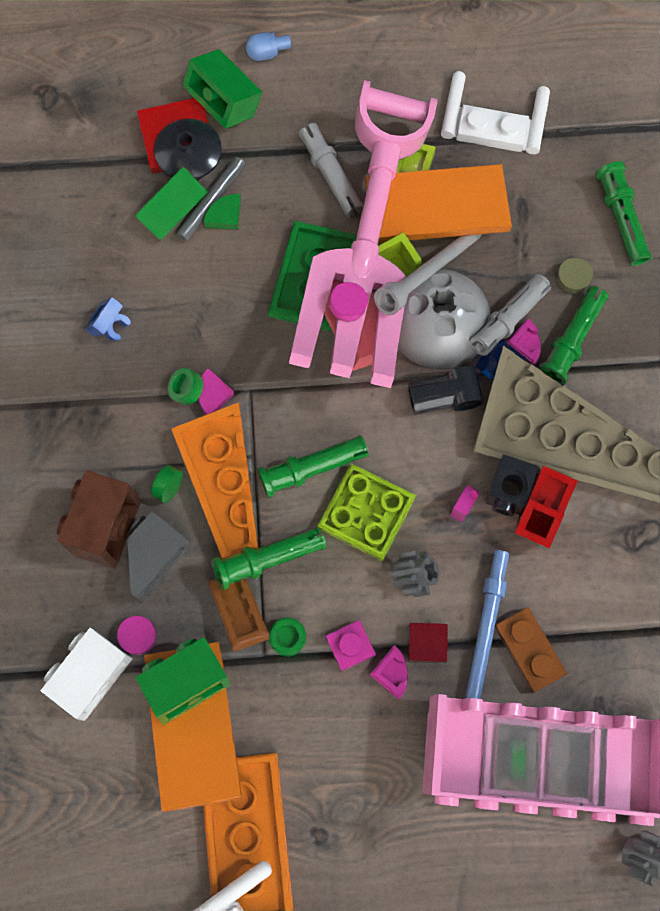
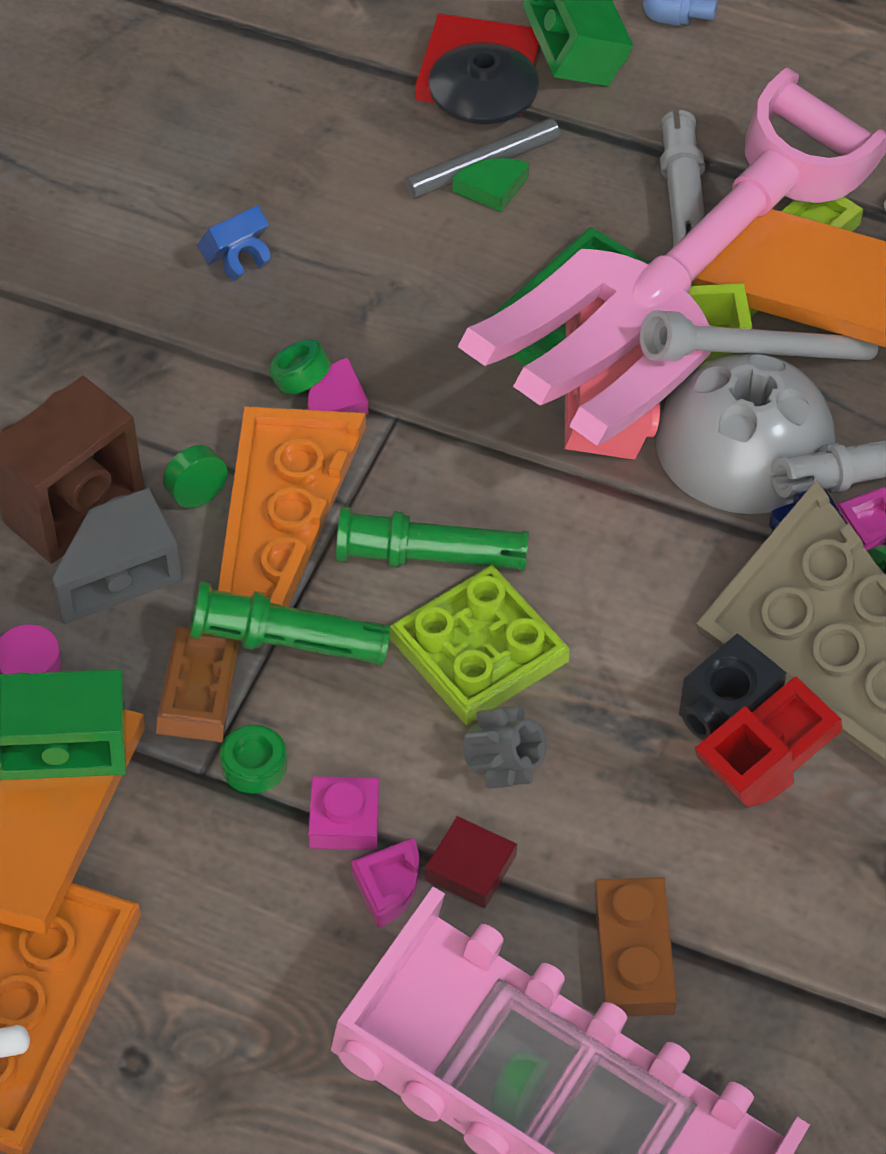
camera: 25 degrees right, 20 degrees down
green tile [135,167,208,241] -> none
dark pink tile [329,282,368,322] -> none
black piece [408,366,484,415] -> none
dark pink tile [450,485,480,522] -> none
medium blue bar [465,550,509,699] -> none

